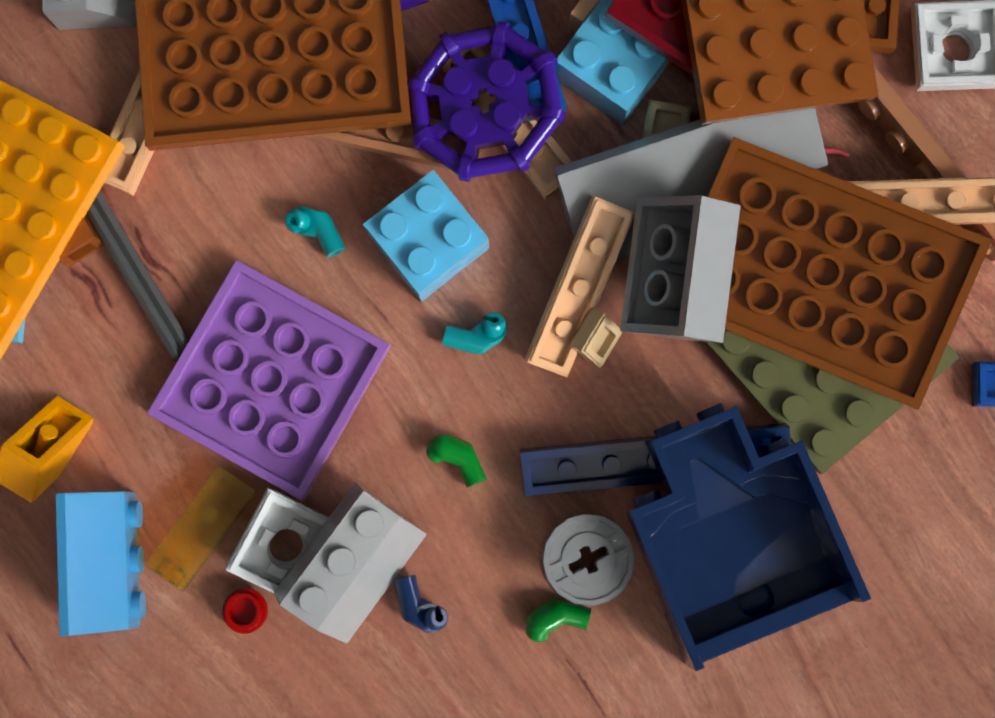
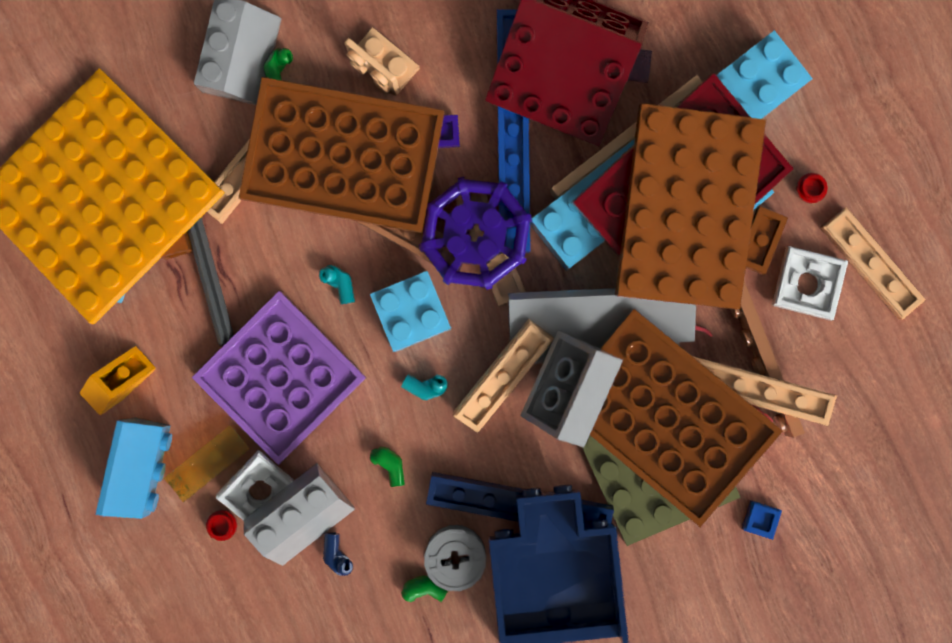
camera: 10 degrees right, 5 degrees up
tan tile [569,308,622,368] -> none
tan tile [642,100,692,139] -> none

